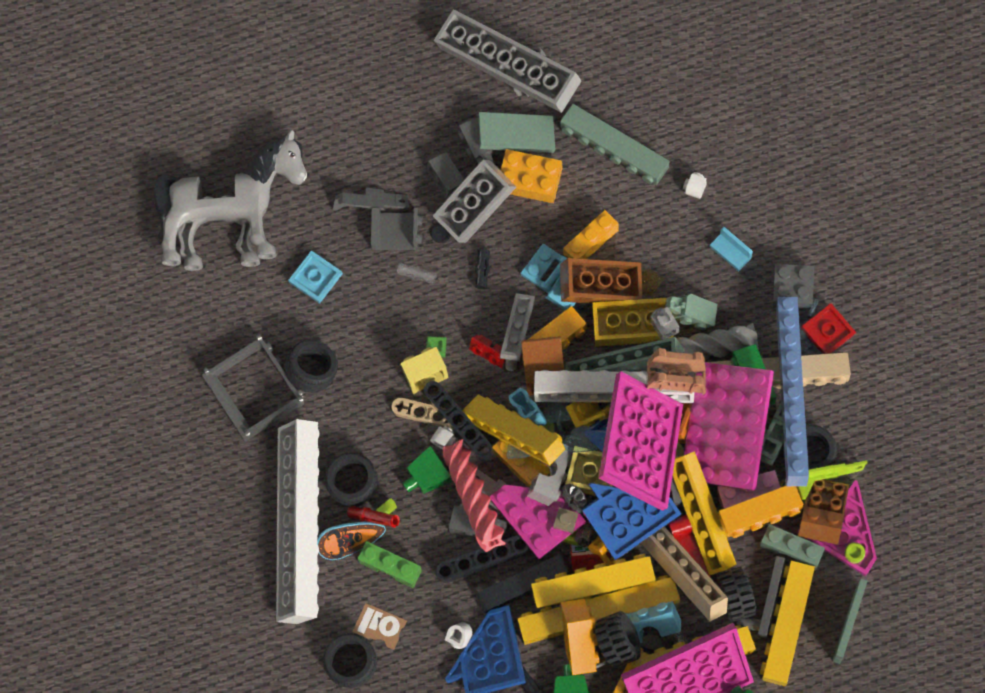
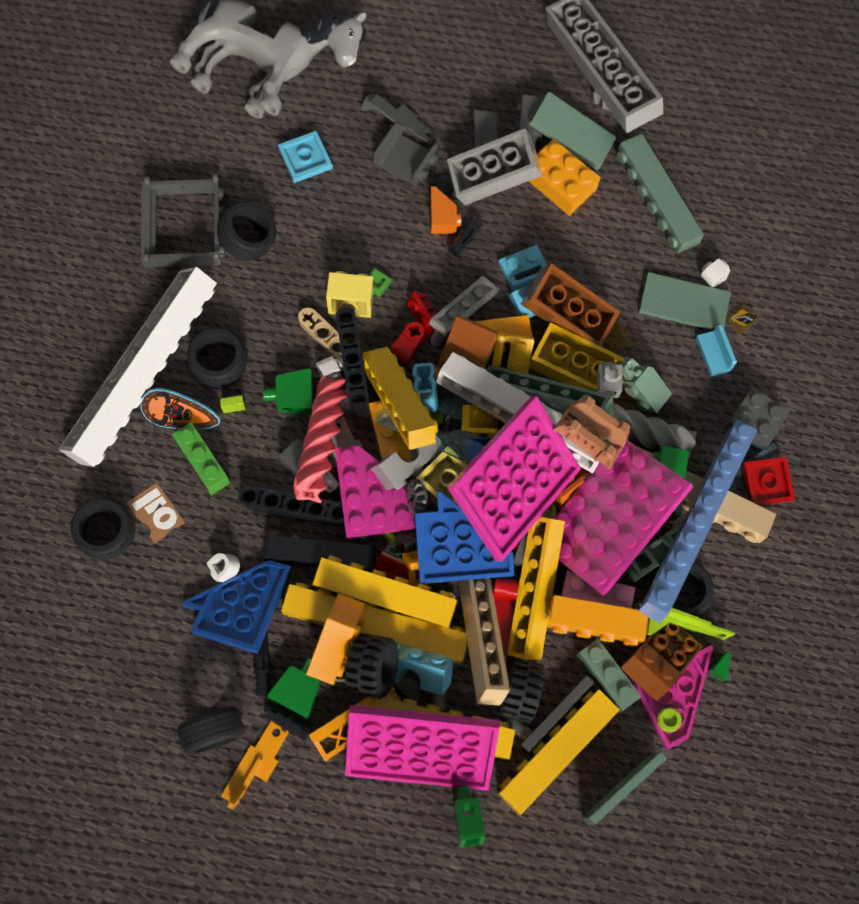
camera: 15 degrees right, 0 degrees up
red pin [347,506,400,528] -> none
clear pin [397,262,437,285] -> none
dark tan plate [553,508,579,534] -> none
light orange brick [563,210,618,259] -> none
none -> red piece [390,322,424,366]
none -> orange slope [430,186,461,234]
none -> yellow plate [492,332,534,374]
none -> sand green tile [639,272,731,331]
none -> green slope [708,652,731,682]
none -> slope [726,307,759,335]

